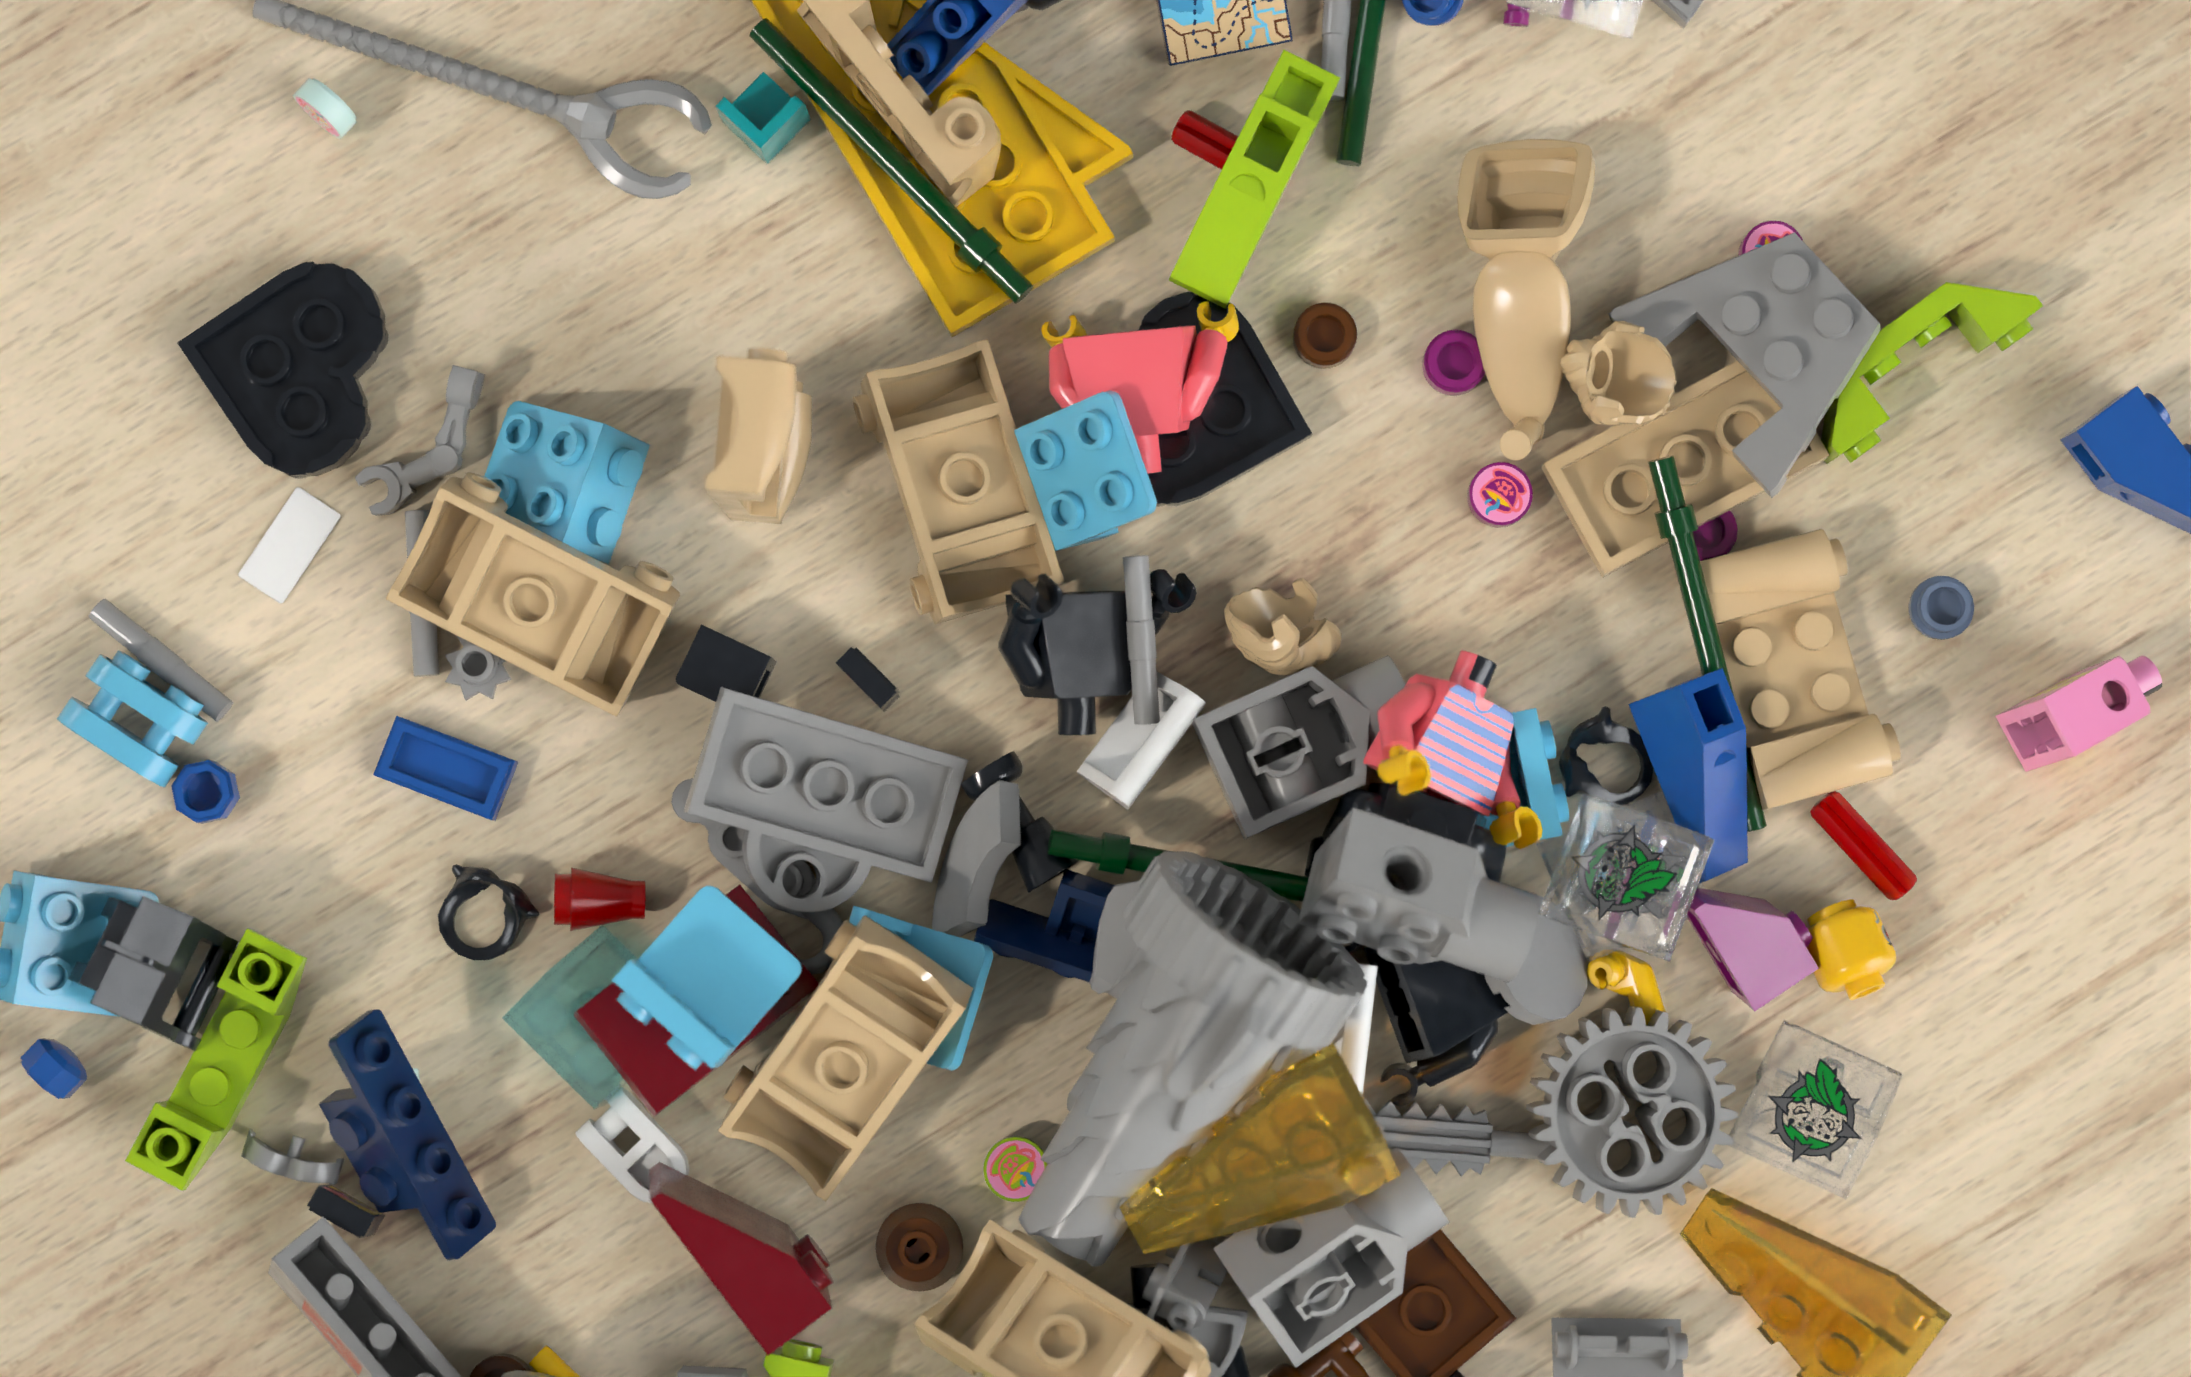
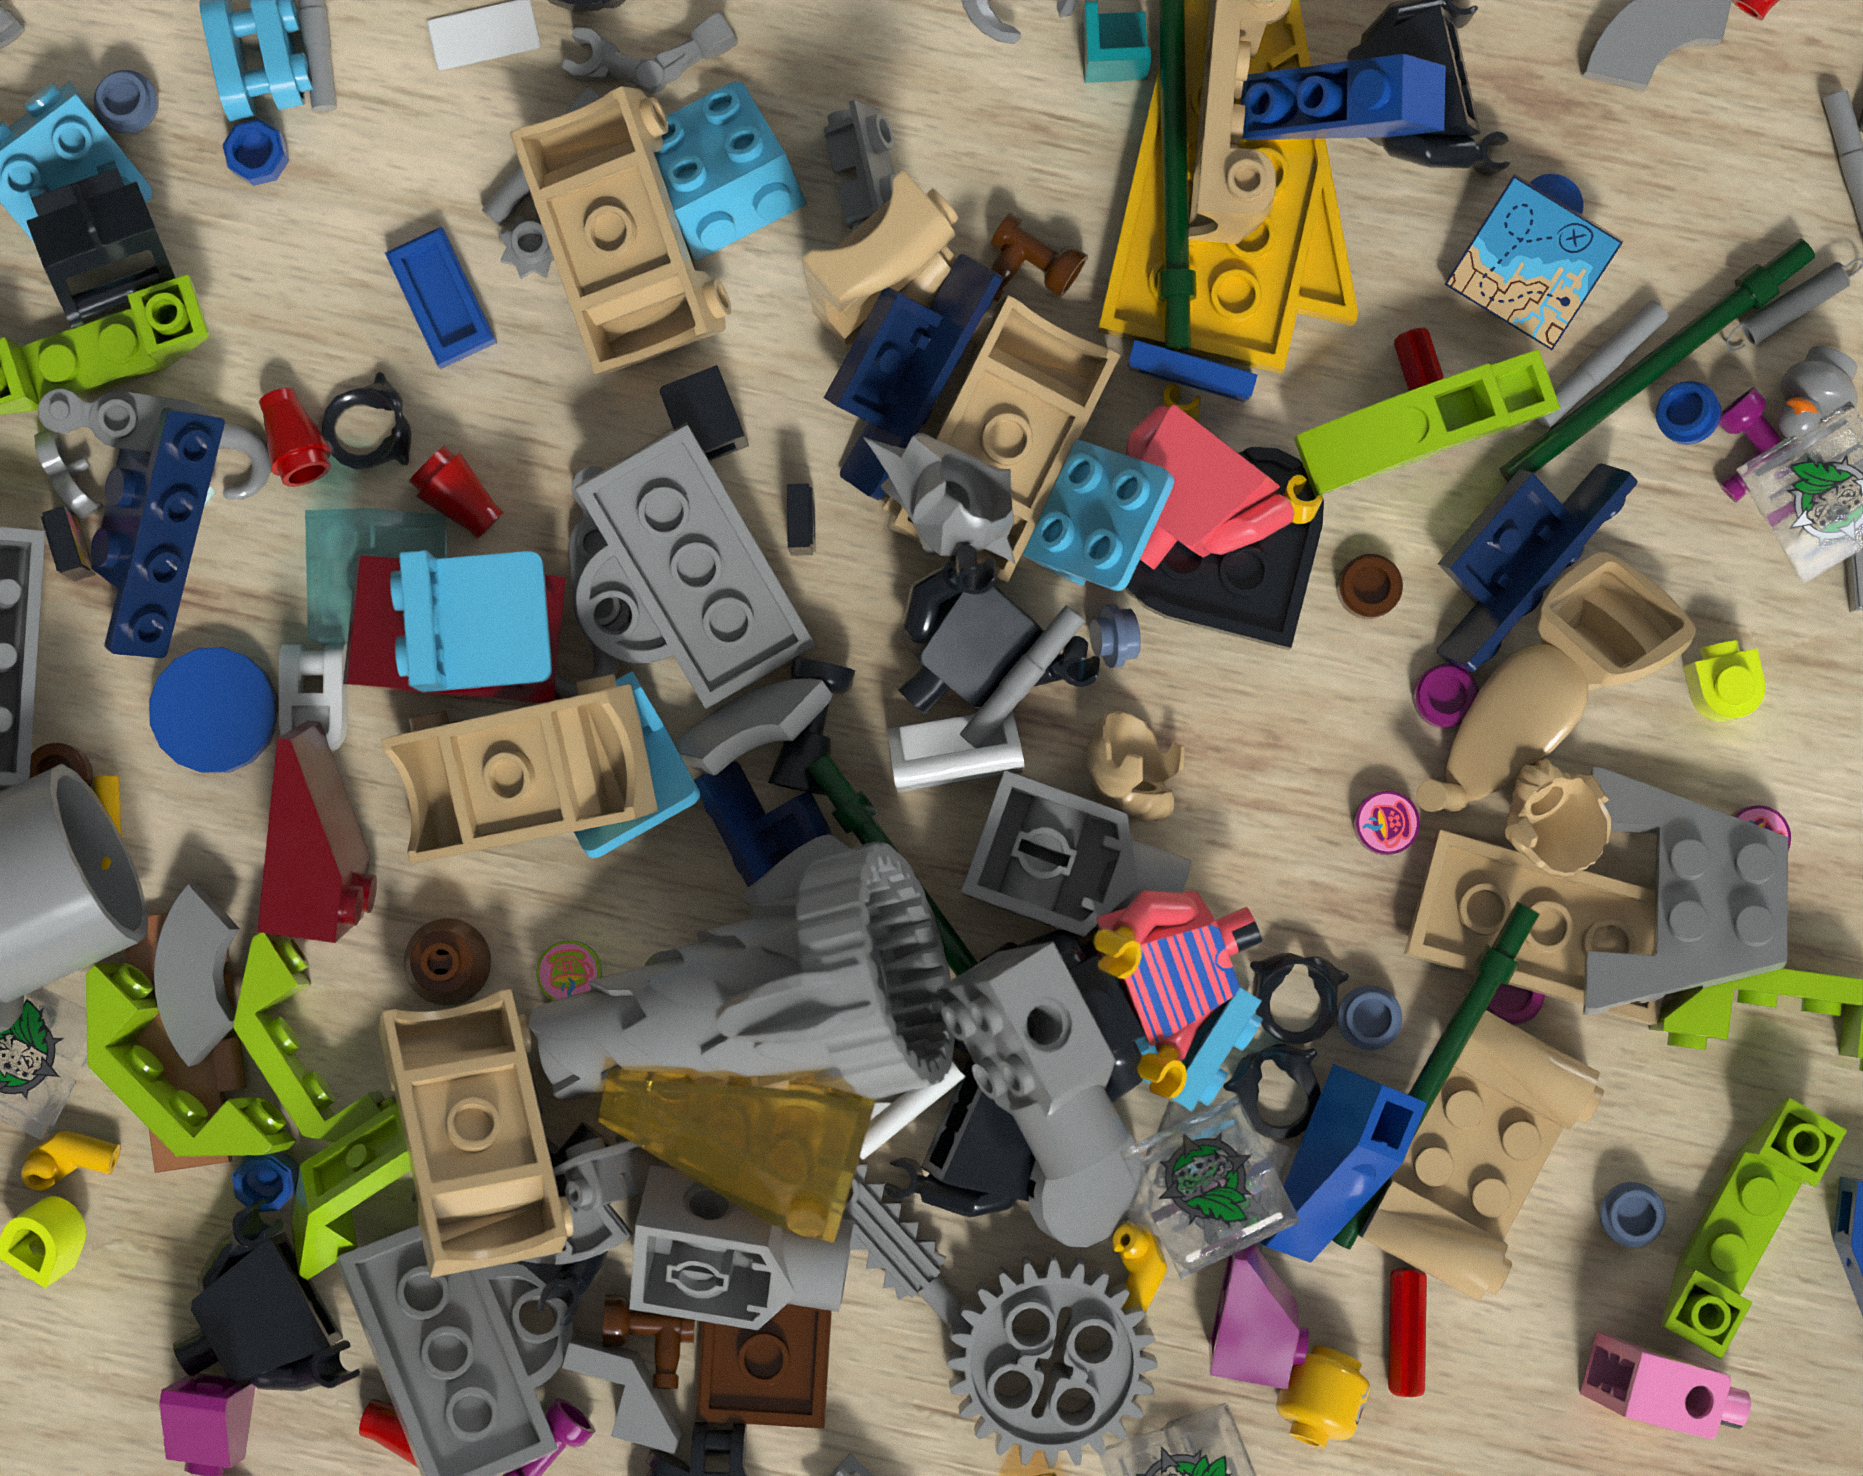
camera: 50 degrees right, 0 degrees up
none -> light grey piece [38,389,271,500]
none -> sand blue plate [94,70,159,134]
none -> blue tile [149,647,279,773]
none -> red cone [259,388,332,487]
none -> dark blue bracket [823,254,1002,500]
none -> light grey hinge [824,100,897,231]
none -> light grey hair [863,433,1016,564]
none -> reddish brown piece [990,212,1088,302]
none -> sand blue plate [1090,604,1141,668]
none -> blue tile [1127,340,1258,402]
none -> black piece [1250,953,1349,1044]
none -> sand blue plate [1337,986,1402,1050]
none -> dark blue bracket [1437,463,1638,672]
none -> lime slope [1661,1097,1847,1360]
none -> neon yellow plate [1683,640,1766,722]

